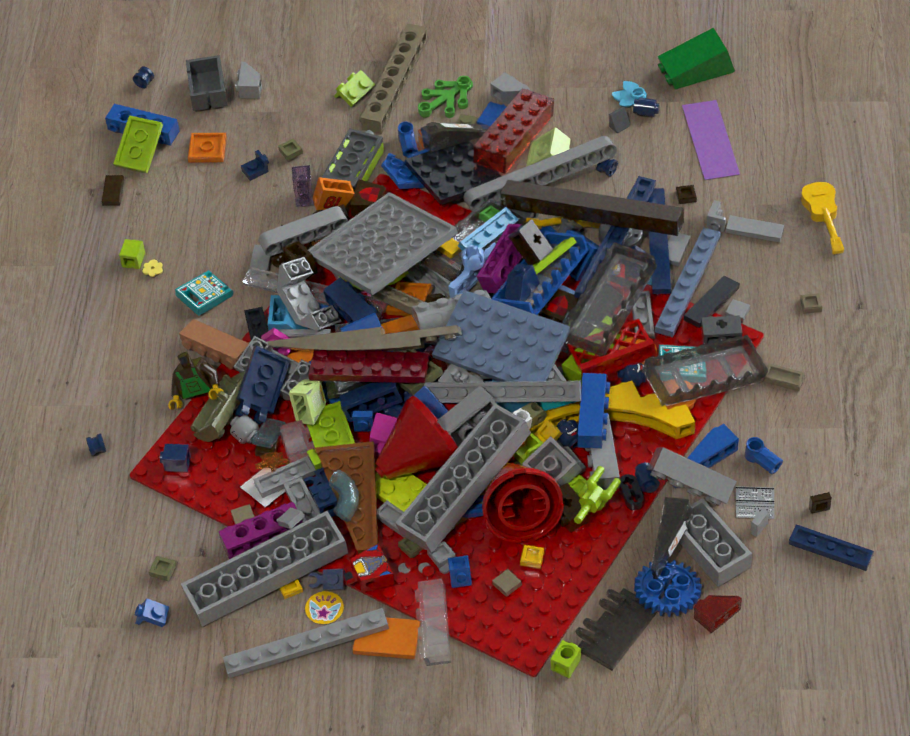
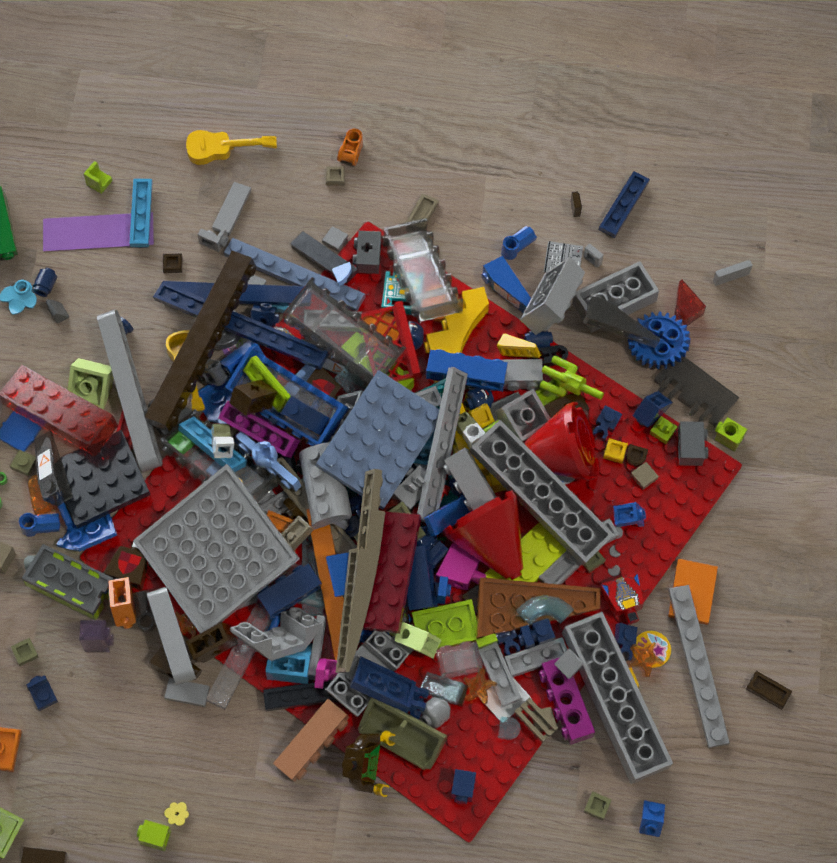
camera: 90 degrees left, 15 degrees up
teal container [175,270,234,316] -> none
clear brick [415,579,451,666] -> none
none -> lime panel [84,161,112,194]
none -> dark azure plate [129,179,153,247]
none -> leg [211,424,234,458]
none -> light blue tile [332,262,352,286]
none -> orange piece [337,128,363,166]
none -> yellow slope [497,334,541,358]
none -> clear light blue tile [498,716,521,740]
none -> dark tan tile [514,697,558,743]
none -> dark blue plate [593,405,622,442]
none -> dark brown tile [626,444,649,467]
none -> clear orange animal [629,642,664,677]
none -> dark blue slope [632,391,673,427]
none -> lime tile [650,416,677,444]
none -> dark grey brick [678,421,708,466]
none -> light grey tile [713,260,753,286]
none -> dark brown tile [746,671,792,710]

